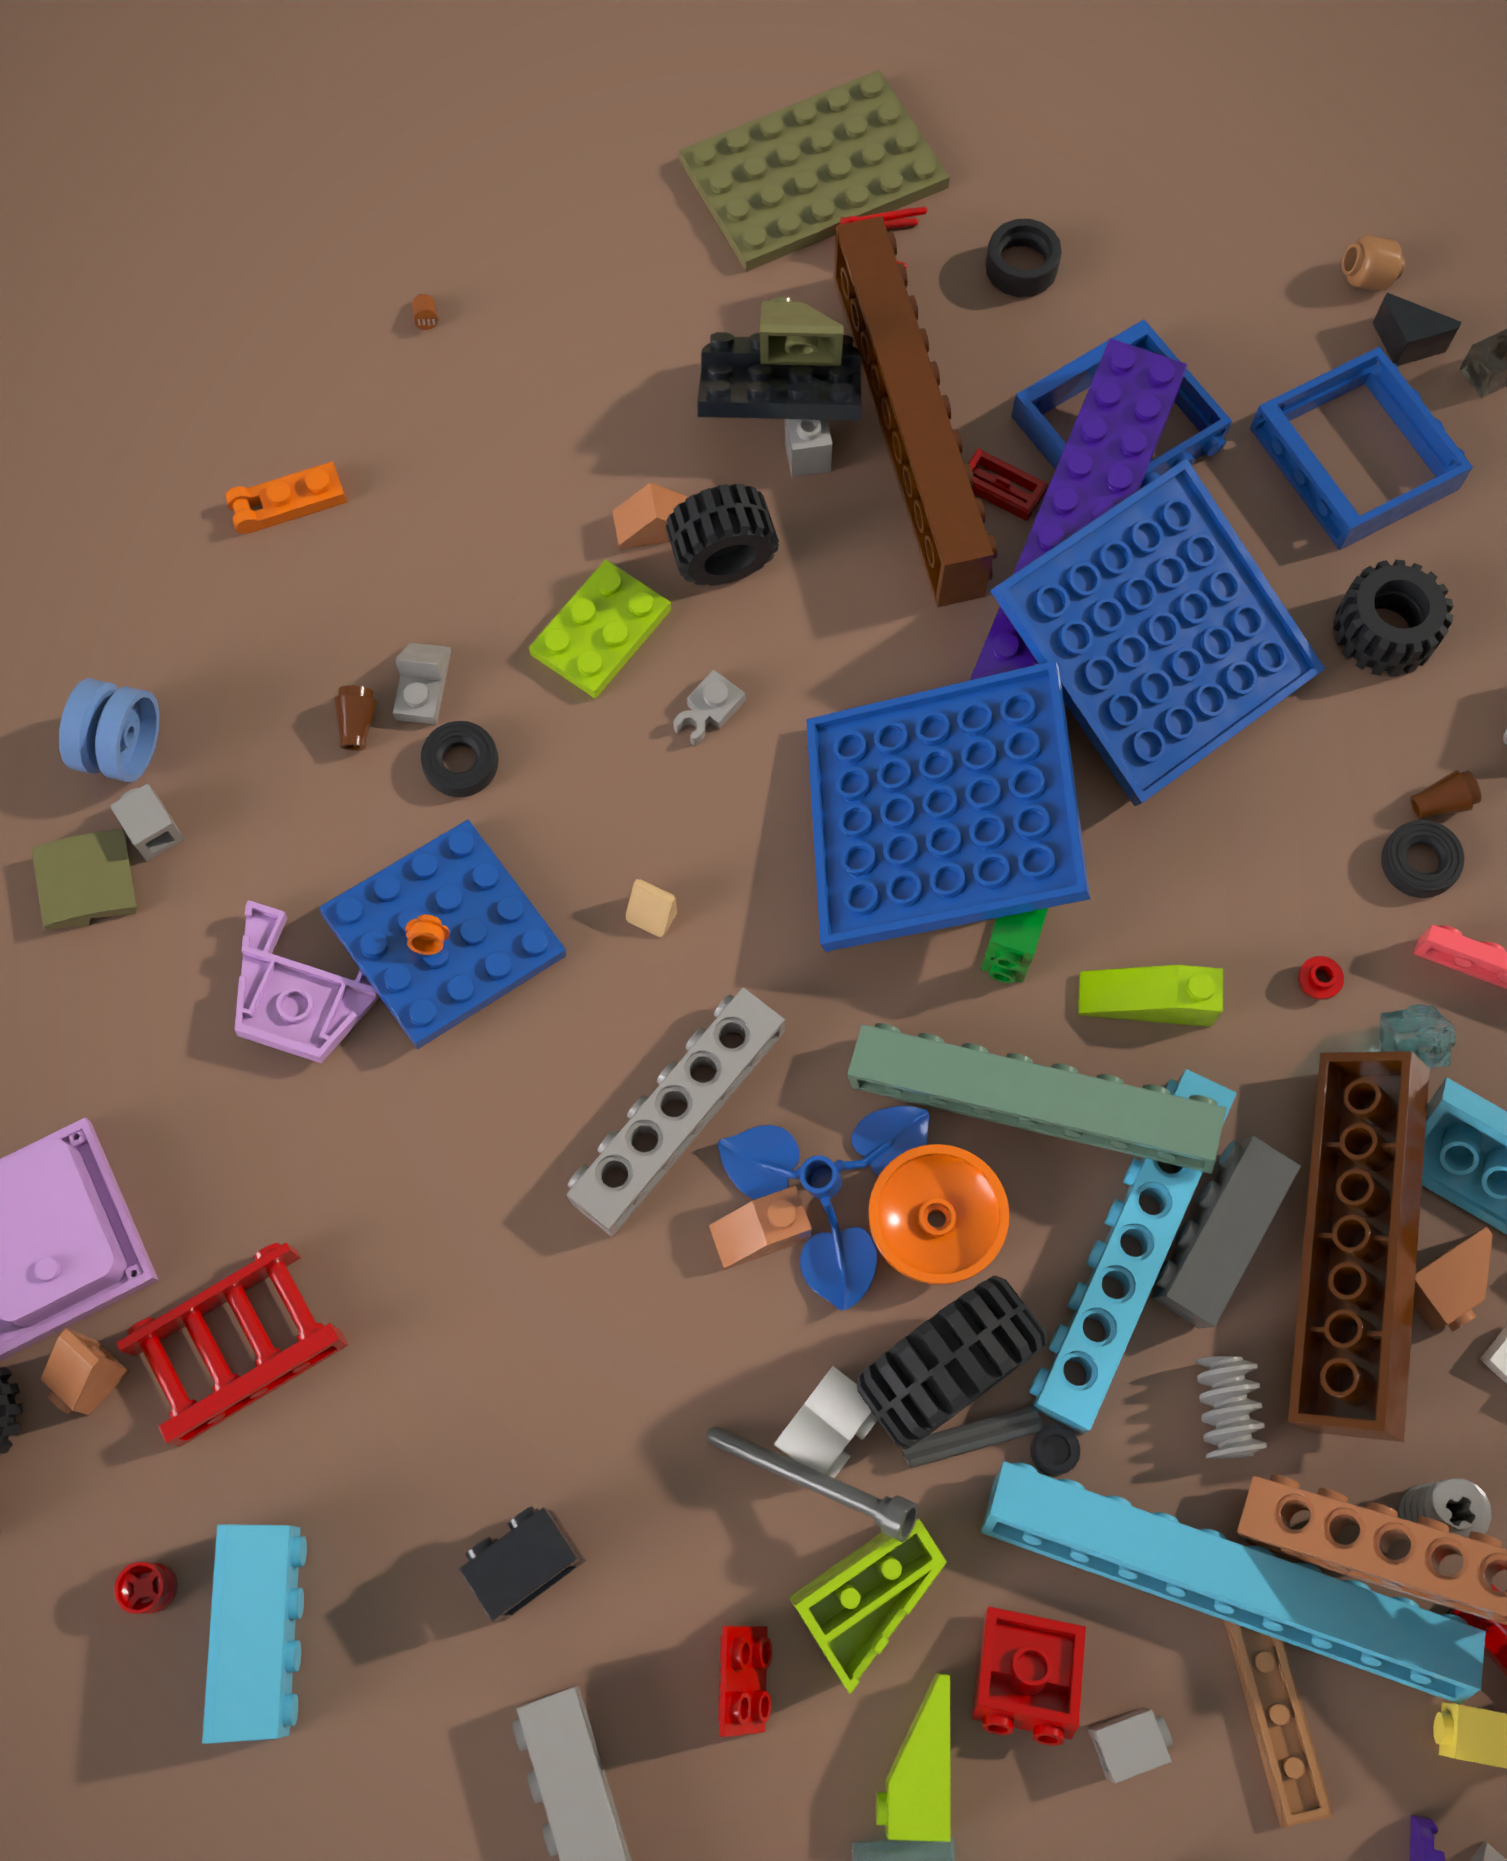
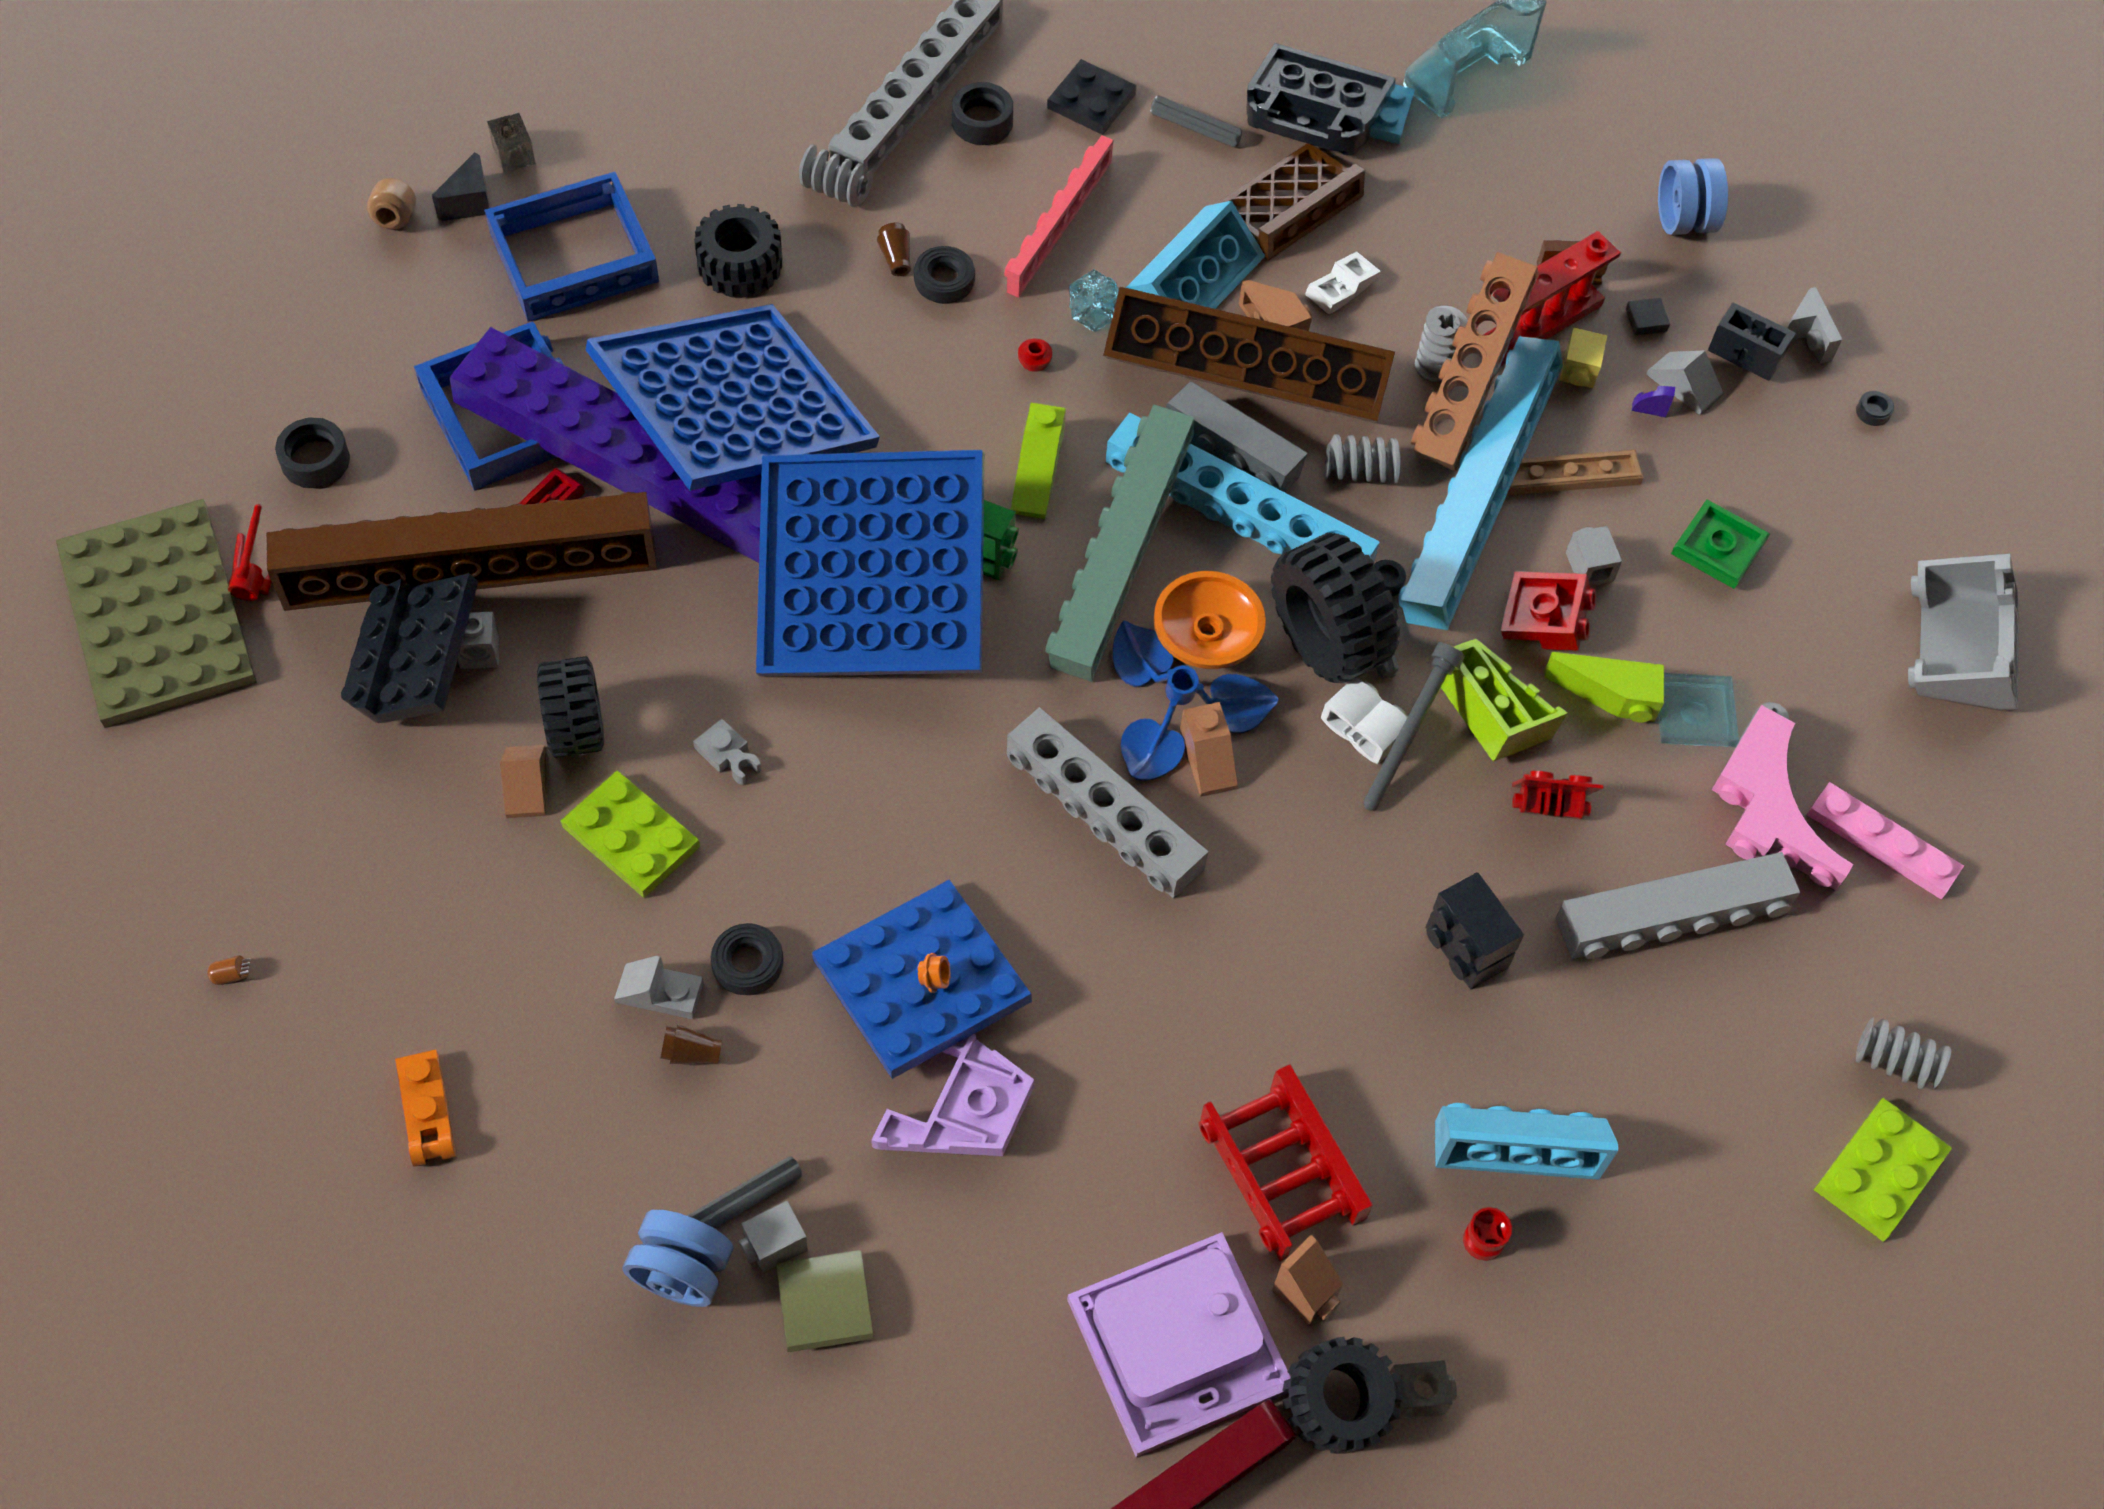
camera: 90 degrees left, 10 degrees down
tan slope [626,879,677,937] -> none
olive slope [760,297,844,366] -> none
none -> dark grey axle [687,1156,802,1228]

